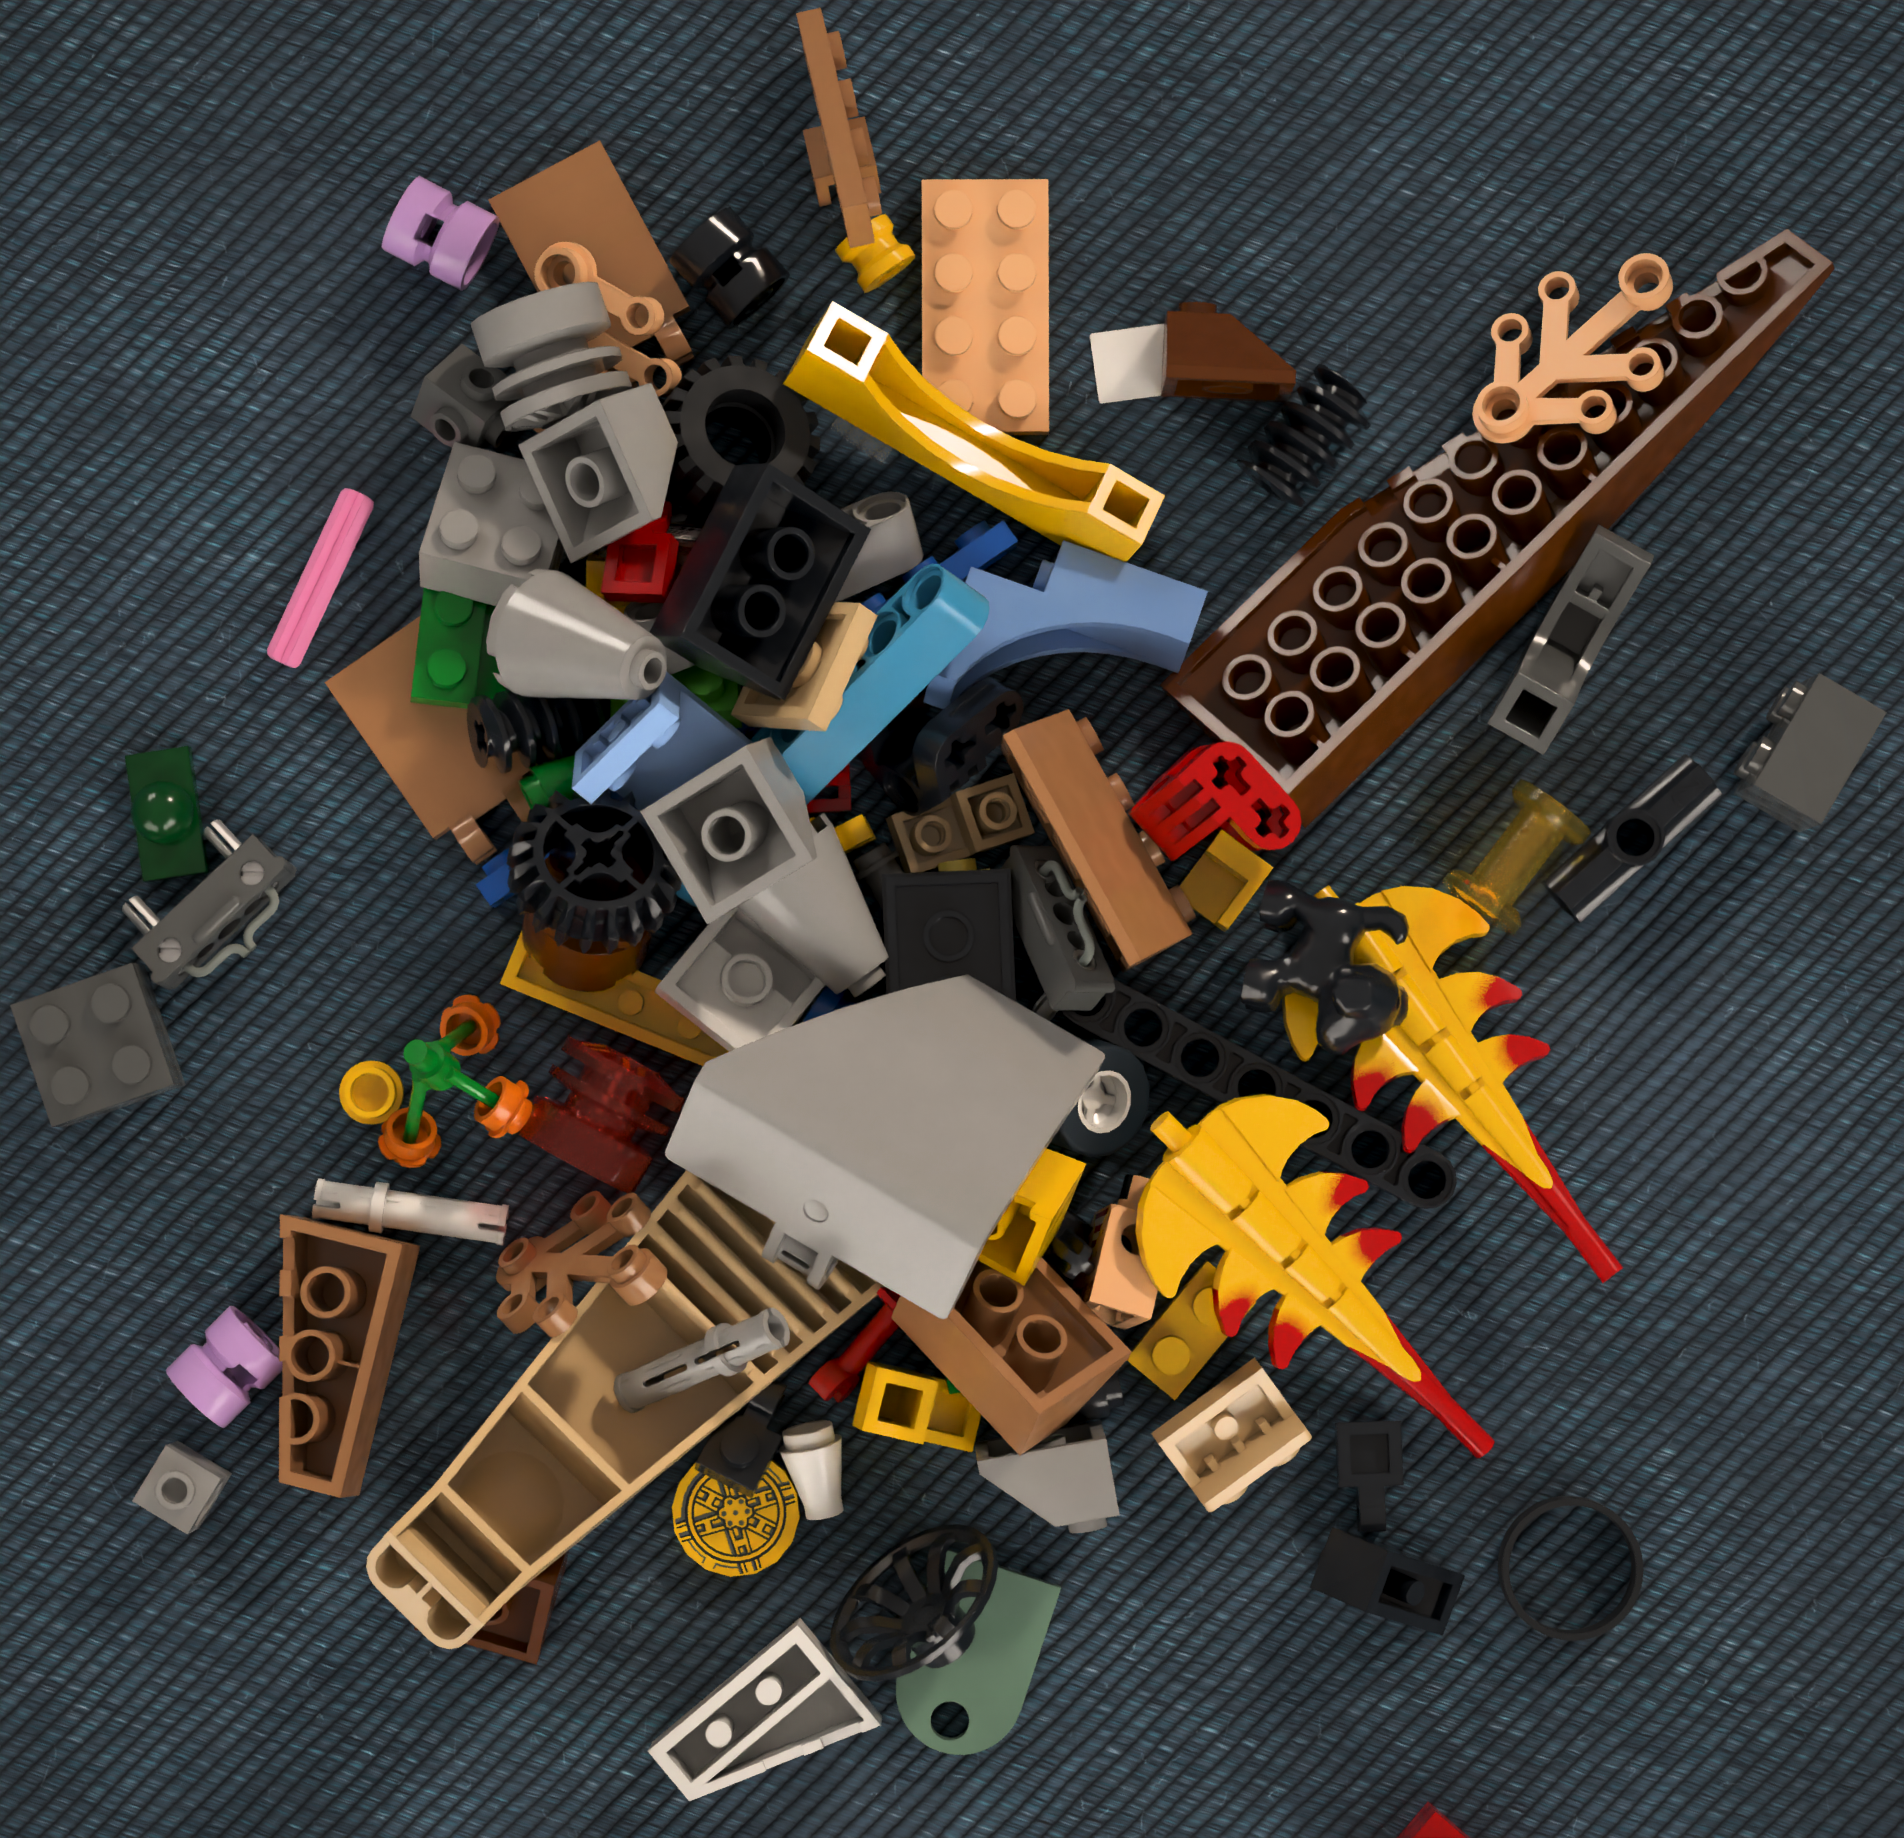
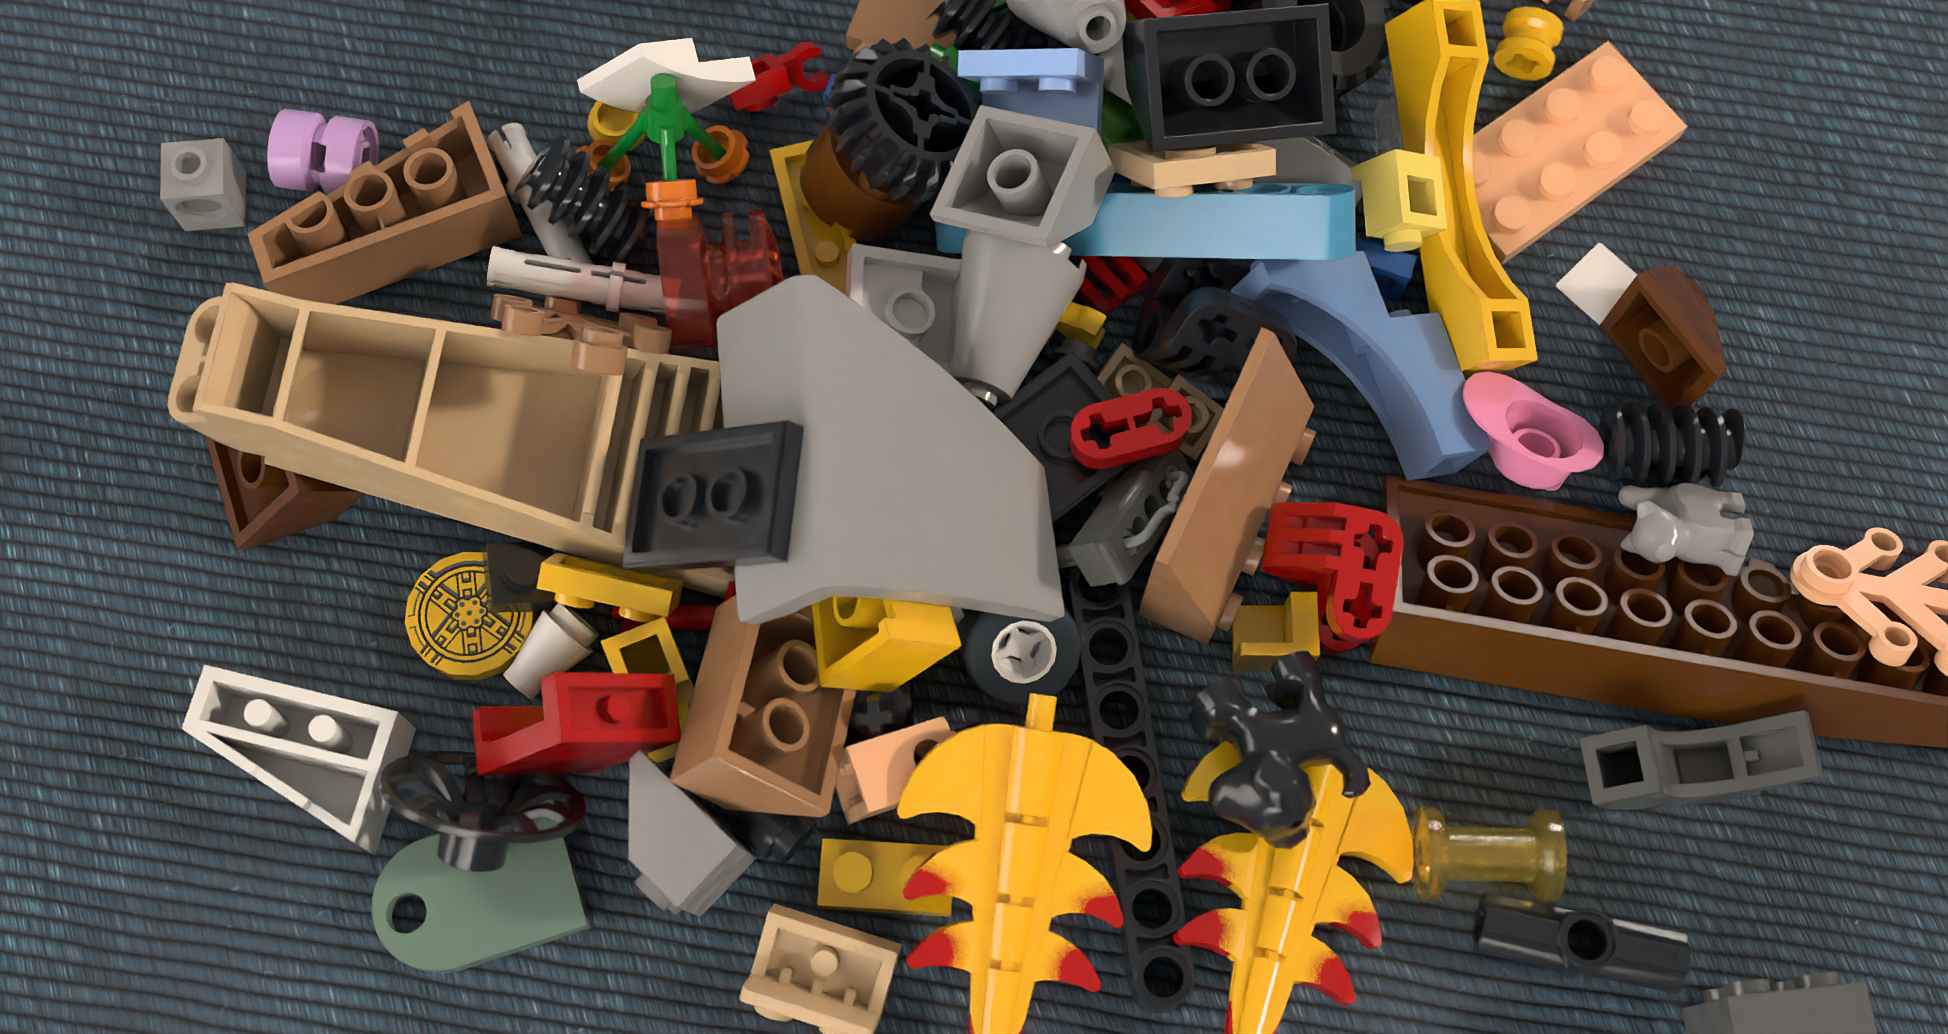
camera: 50 degrees right, 15 degrees down
light grey pin [614,1308,790,1413] -> none
none -> red panel [473,672,681,776]
none -> white pin [487,246,681,317]
none -> black piece [514,135,654,267]
none -> yellow plate [537,553,684,622]
none -> white slope [577,38,756,114]
none -> black tile [622,420,804,573]
none -> red plate [725,41,830,112]
none -> red beam [1069,388,1192,469]
none -> light yellow brick [1351,149,1447,252]
none -> bright pink piece [1462,371,1604,491]
none -> light grey animal [1618,483,1754,576]

